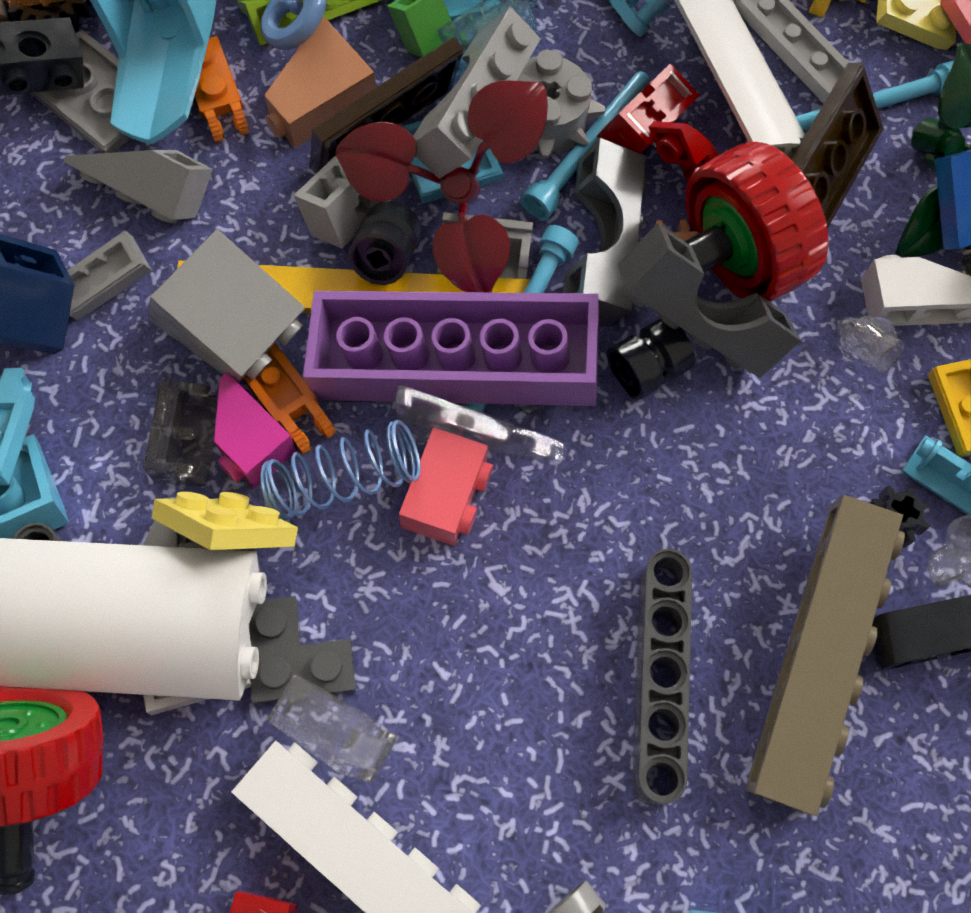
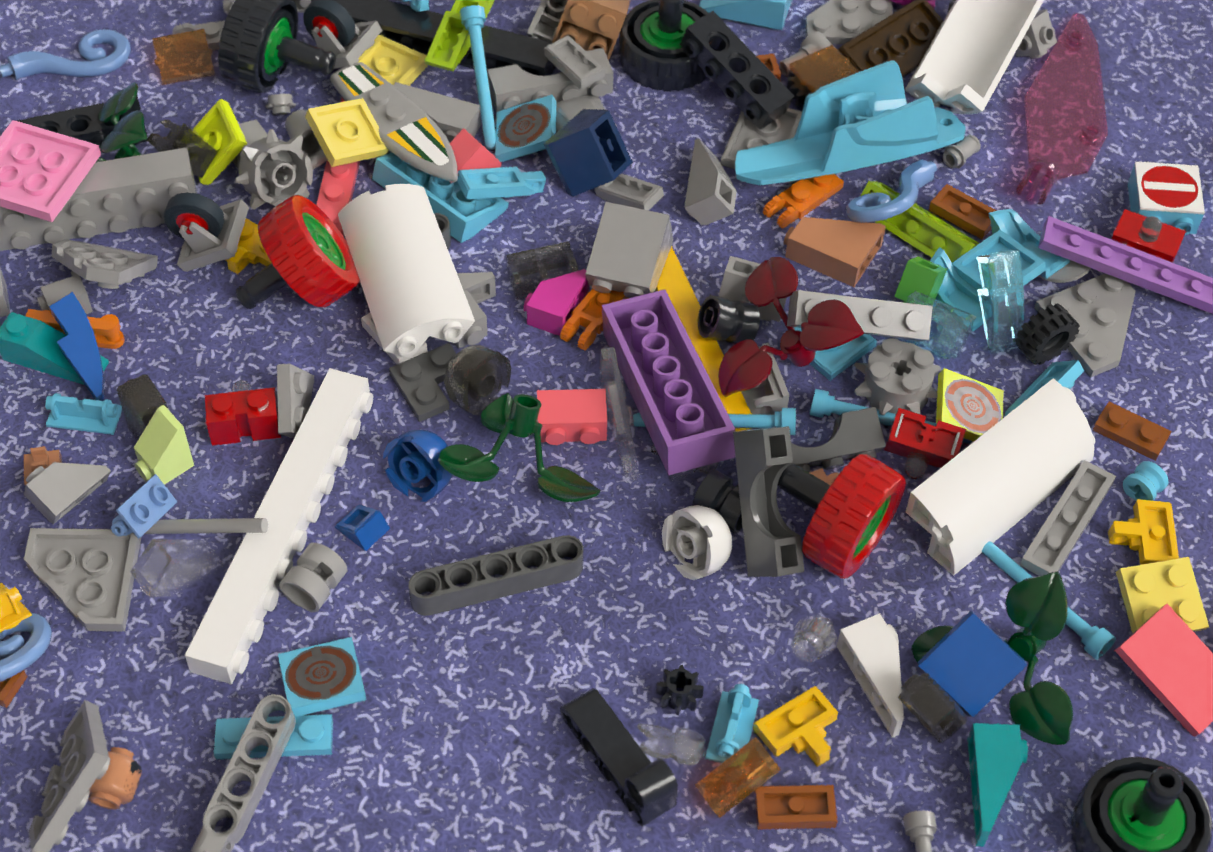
camera: 70 degrees right, 15 degrees down
light yellow plate [151,492,298,550] -> none
medium blue piece [260,420,421,521] -> none
clear slope [267,674,399,783] -> none
dark brown tile [309,36,464,174] -> none
red slope [648,121,720,181] -> none
dark tan brick [745,495,905,816] -> none
dark brown tile [791,62,884,229] -> none
none -> light grey wing [277,363,314,438]
none -> blue slope [335,504,390,551]
none -> blue cylinder [383,430,453,502]
none -> dark green plant [437,393,601,502]
none -> clear smoke cylinder [444,345,512,415]
none -> white cylinder [662,505,732,580]
none -> tile [936,368,1004,442]

